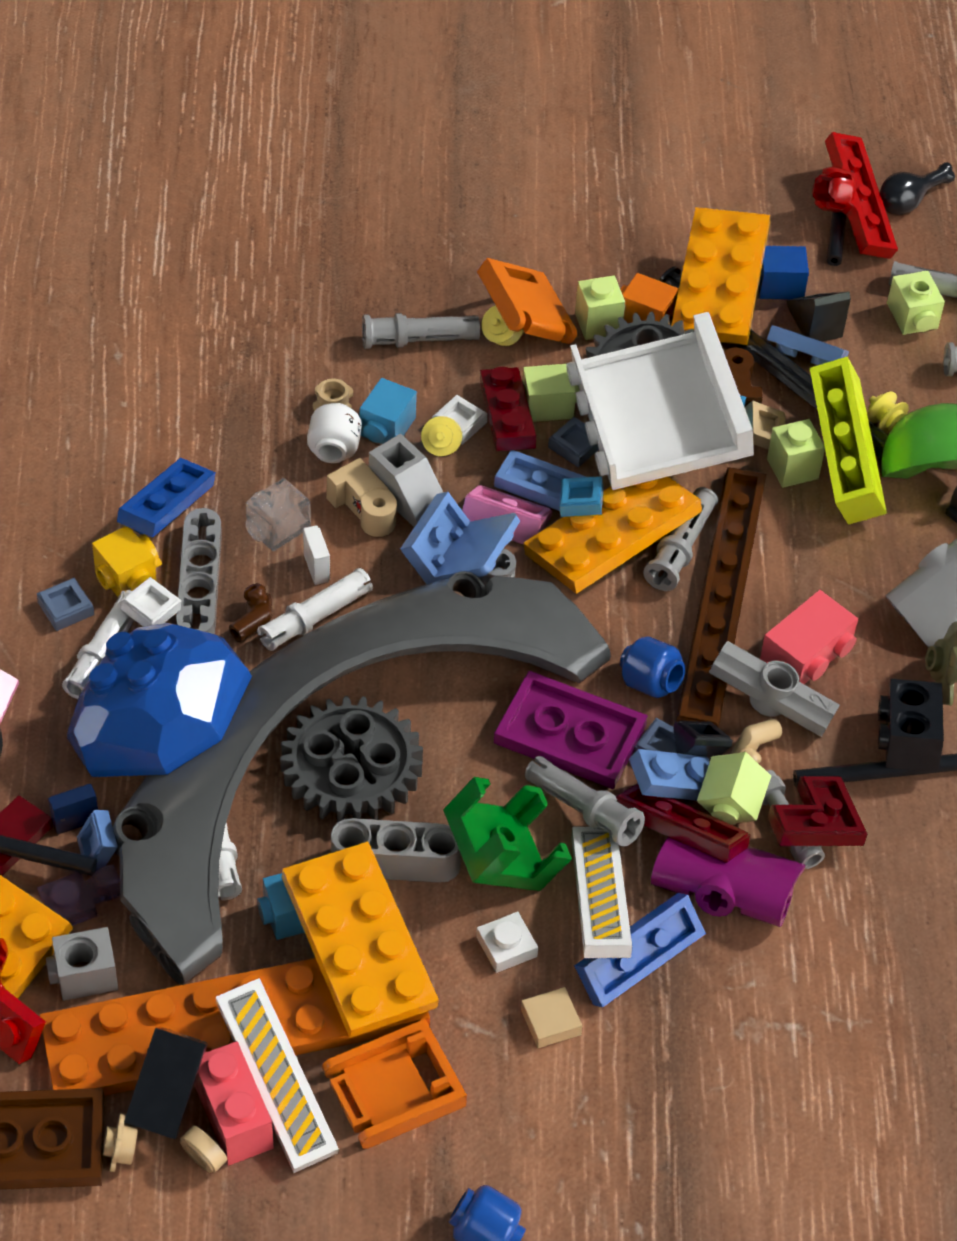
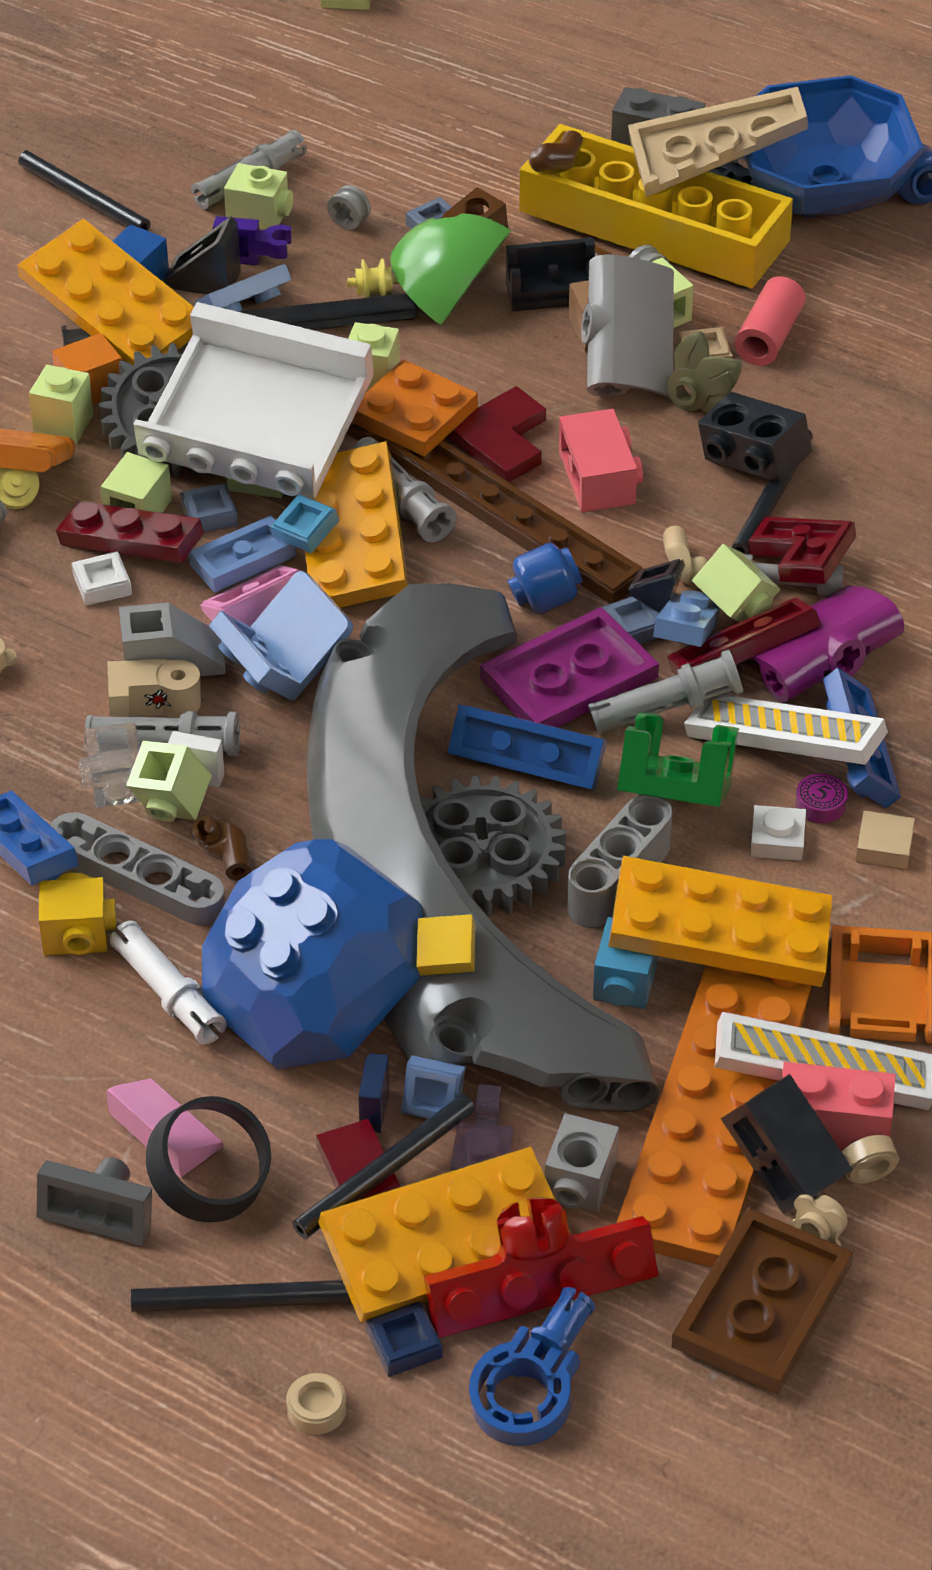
camera: 55 degrees left, 5 degrees down
sand blue tile [37,577,94,631] -> none
white tile [120,577,181,627] -> none
white pin [257,568,373,651] -> none
white head [307,403,362,463] -> none
dark azure brick [359,378,417,444] -> none
light yellow wheel [421,416,462,456] -> none
light grey piece [709,641,840,737] -> none
neon yellow brick [810,356,887,525] -> none
red plate [812,132,898,259] -> none
black piece [880,162,956,215] -> none
none -> light grey pin [84,711,241,757]
none -> yellowish green brick [126,741,212,822]
none -> dark purple plate [213,216,292,265]
none -> orange plate [351,359,478,457]
none -> yellow tile [416,914,476,976]
none -> dark red tile [447,386,546,482]
none -> blue plate [447,704,608,790]
none -> magenta tile [795,774,848,823]

